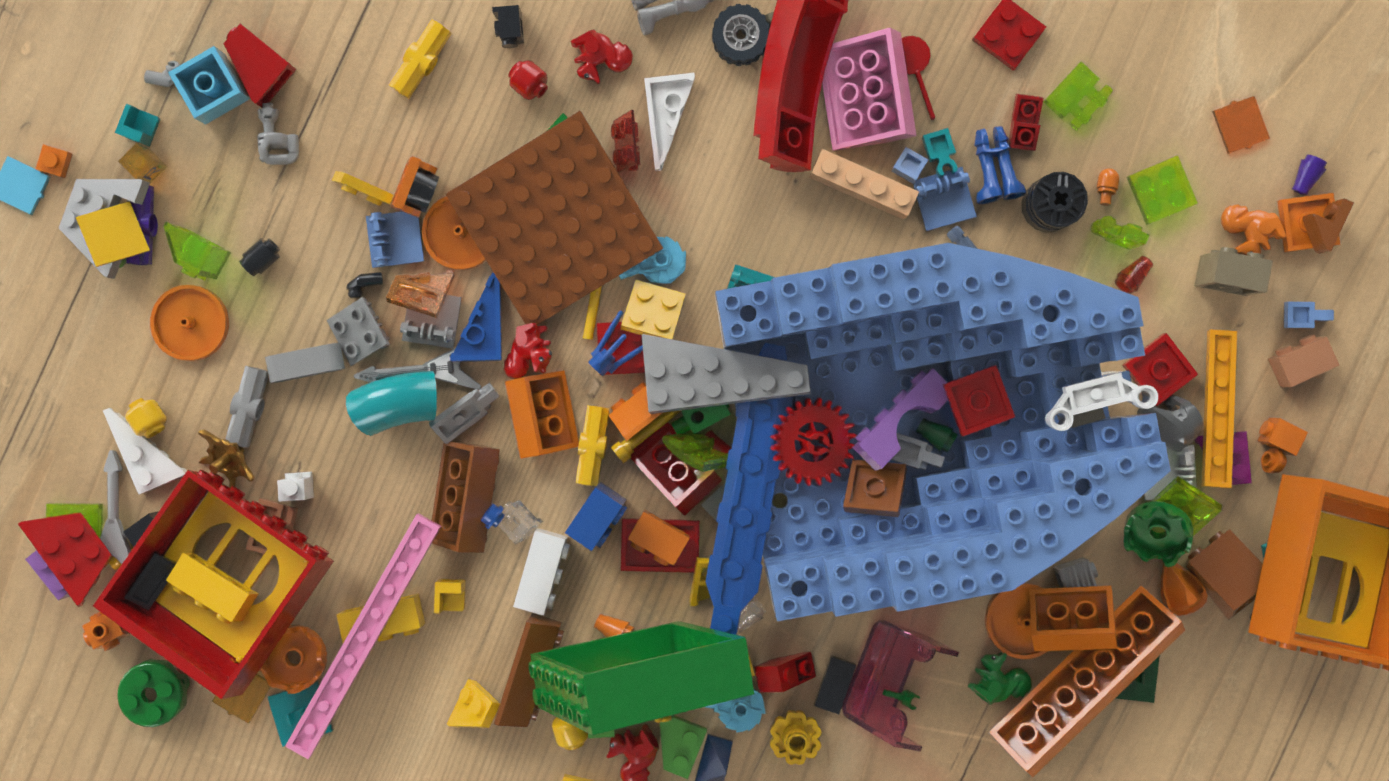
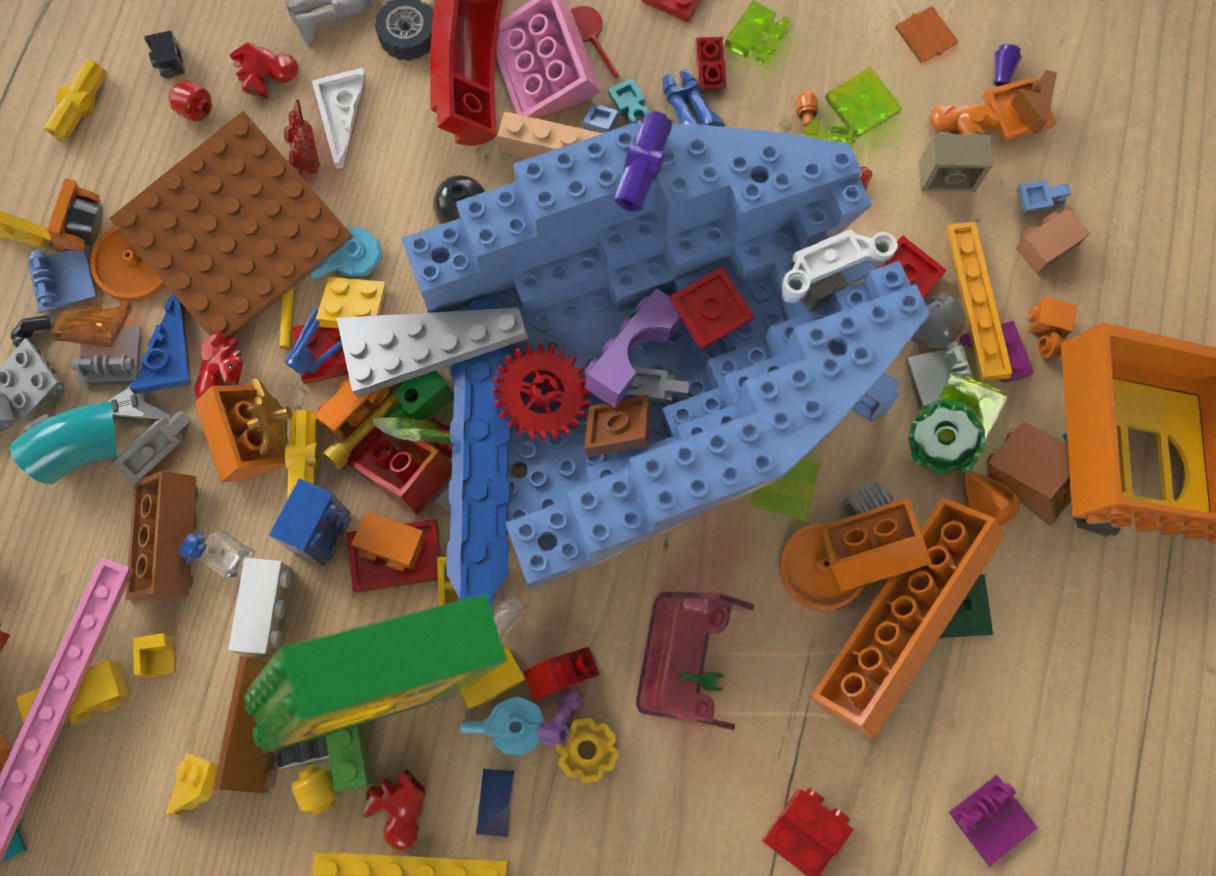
camera: 15 degrees left, 15 degrees down
bright green wing [660,715,707,779] -> none
black tile [814,655,856,714] -> none
dark green cone [916,418,958,453] -> none
green animal [967,652,1032,705] -> none
black wheel [1021,172,1088,232] -> none
none -> pearl gold piece [246,378,293,455]
none -> black cylinder [433,175,486,224]
none -> medium lavender bar [537,690,581,746]
none -> dark purple piece [615,111,673,212]

